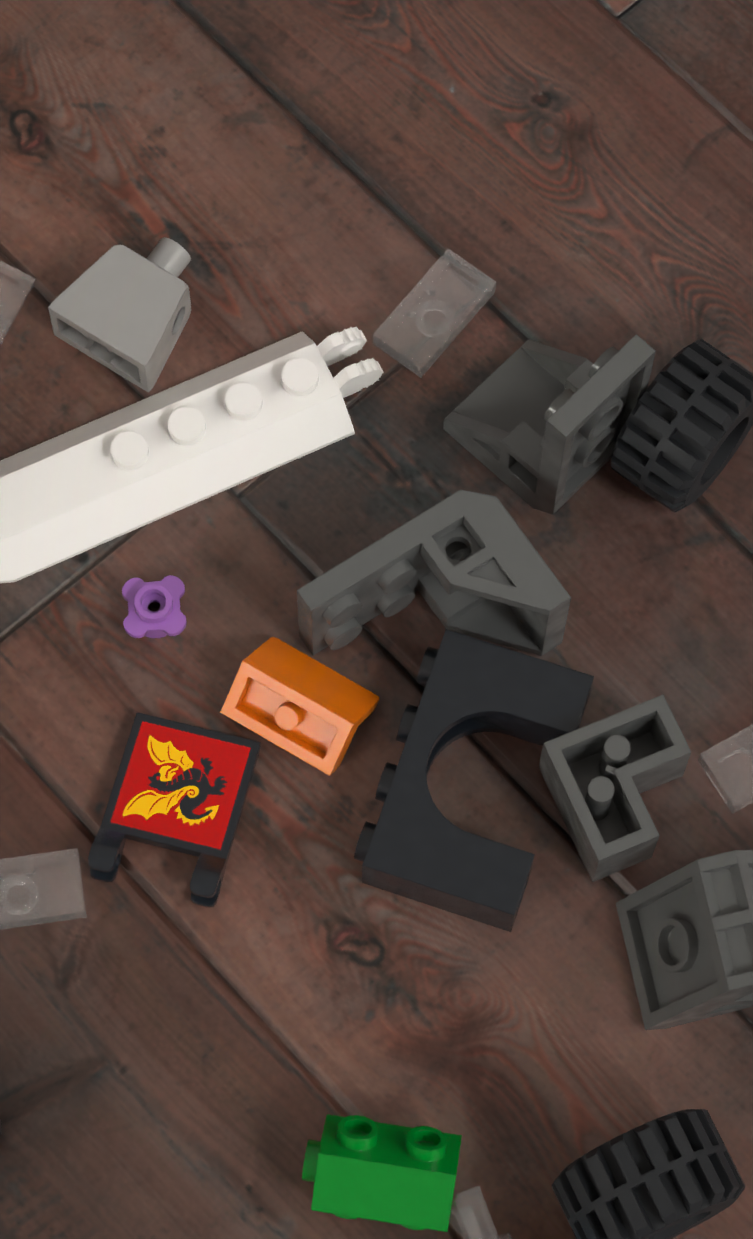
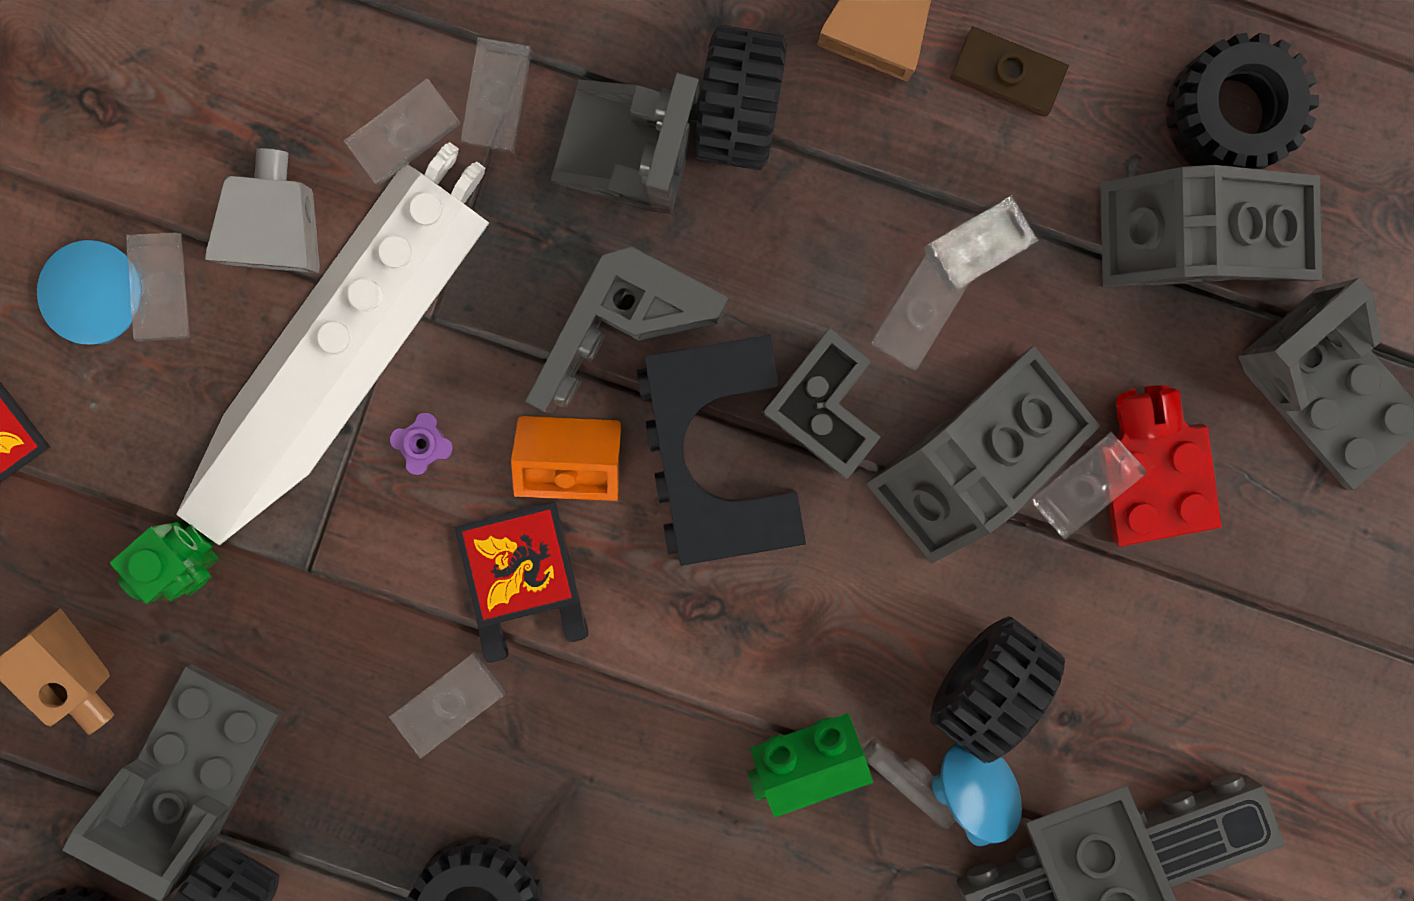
camera: 30 degrees left, 20 degrees up
none -> clear plate [344,78,462,186]

